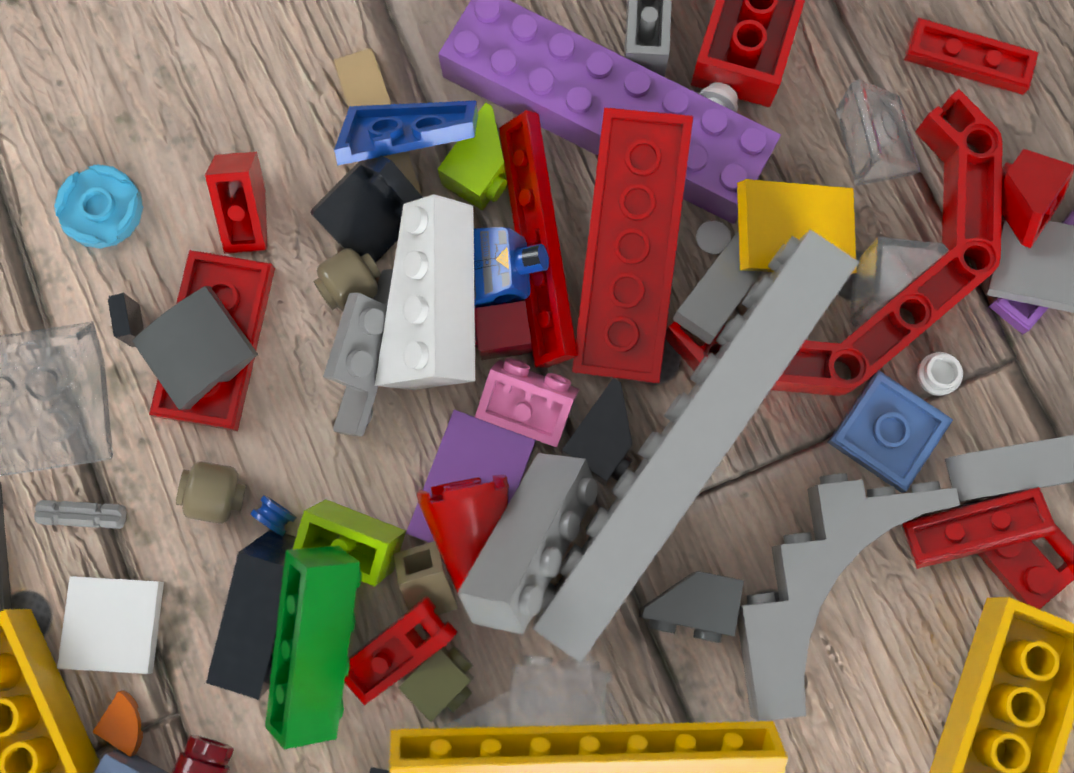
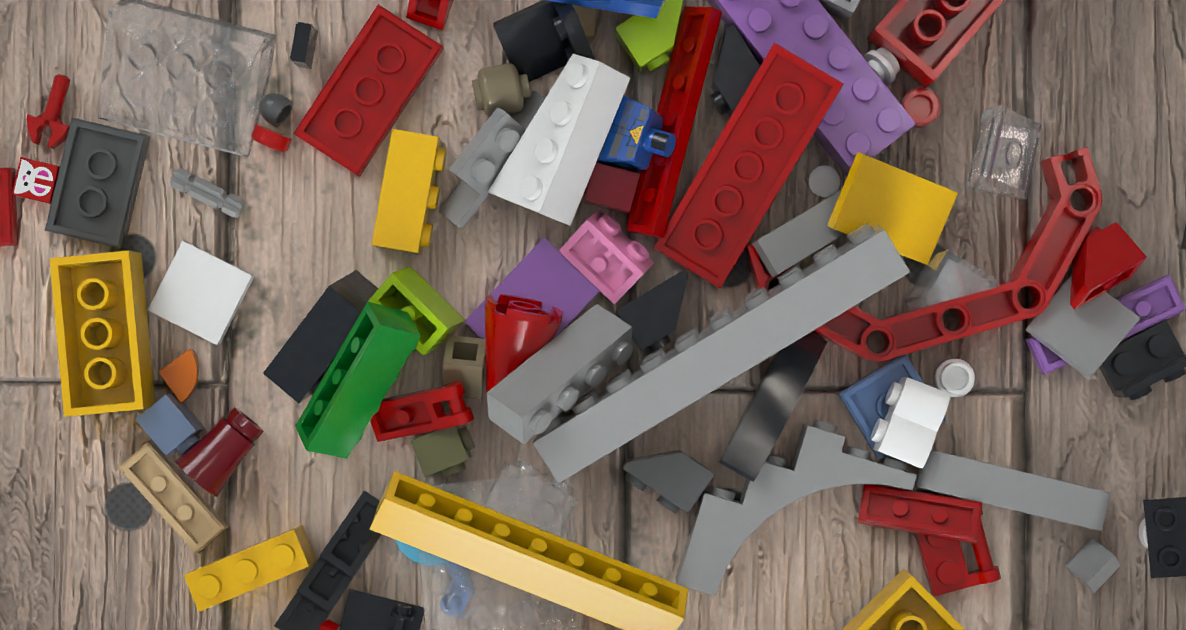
camera: 20 degrees right, 10 degrees up
dark grey slope [132,286,258,410] -> none
dark tan head [176,461,246,524] -> none
blue bush [250,495,297,536] -> none
red tile [904,17,1039,95] -> none
none -> red tile [251,124,292,153]
none -> dark grey hinge [259,93,293,128]
none -> yellow brick [371,129,447,255]
none -> black slope [710,24,760,118]
none -> black slope [719,332,828,482]
none -> white brick [871,377,951,469]
none -> red tile [900,87,941,128]

